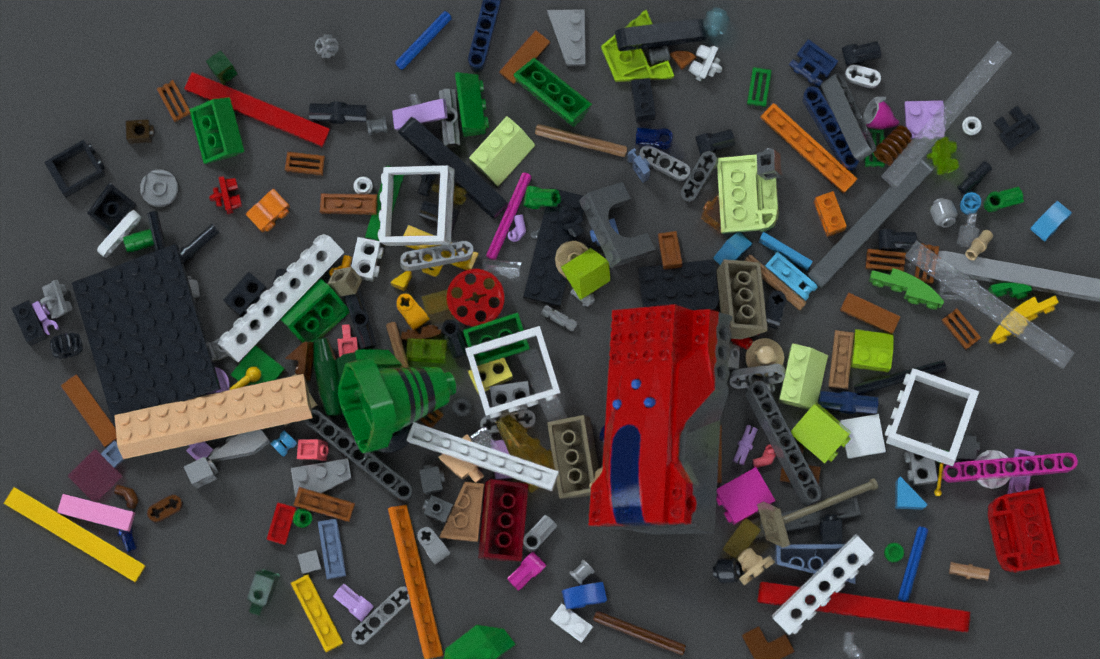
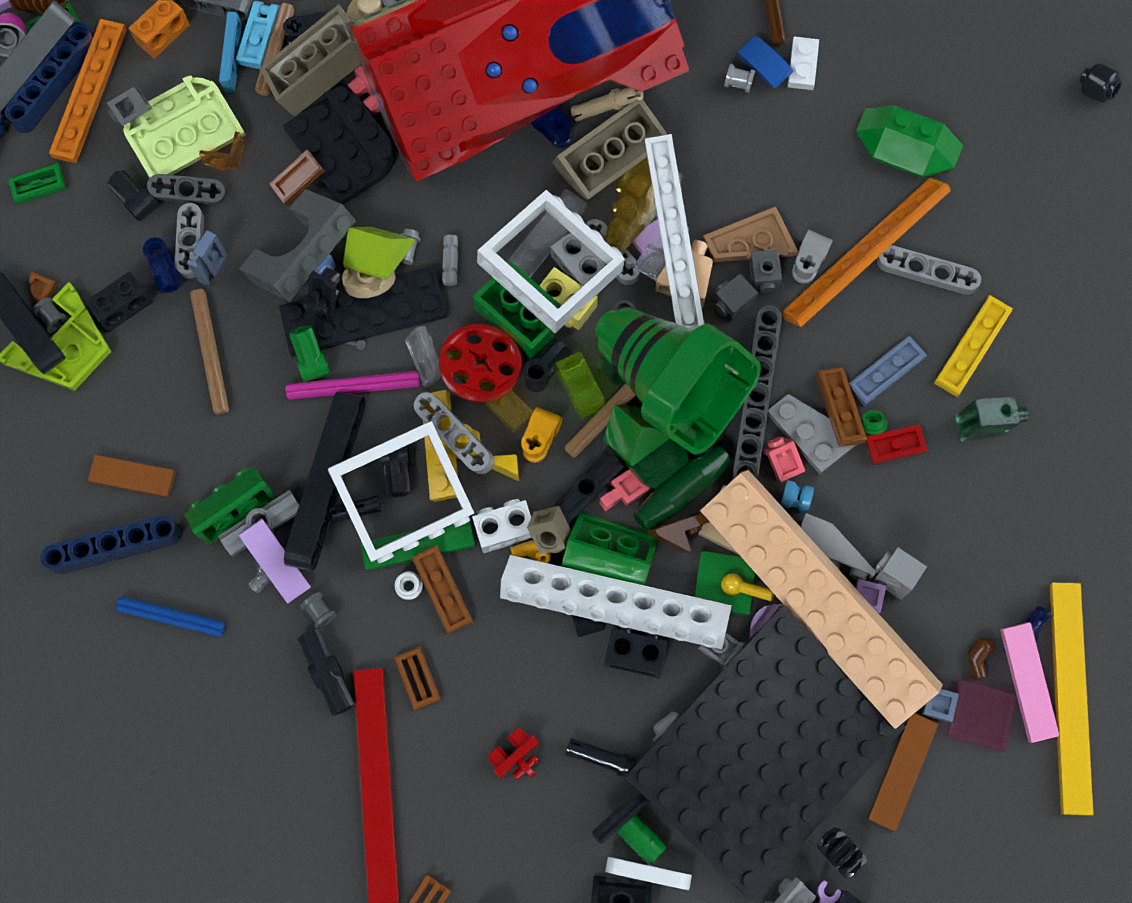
camera: 115 degrees left, 5 degrees down
light grey tile [140,169,178,207] -> none
reddish brown beam [147,495,183,522] -> none
green slope [189,97,245,164] -> none
dark green brick [206,50,238,85] -> none
orange brick [246,188,290,233] -> none
light grey tile [297,550,321,574] -> none
light grey gear [315,34,339,58] -> none
lavender piece [333,584,374,622] -> none
reddish brown slope [401,325,442,343] -> none
clear yellow bar [432,184,467,205] -> none
yellowish green slope [469,116,536,187] -> none
dark red slope [478,479,529,561] -> none
dark pink piece [507,552,547,591] -> none
lavender arm [508,215,526,242] -> none
green slope [513,58,592,127] -> none
light grey piece [523,515,557,552] -> none
light grey wing [547,10,585,66] -> none
white hips [689,45,722,81] -> none
dark azure slope [713,232,753,265] -> none

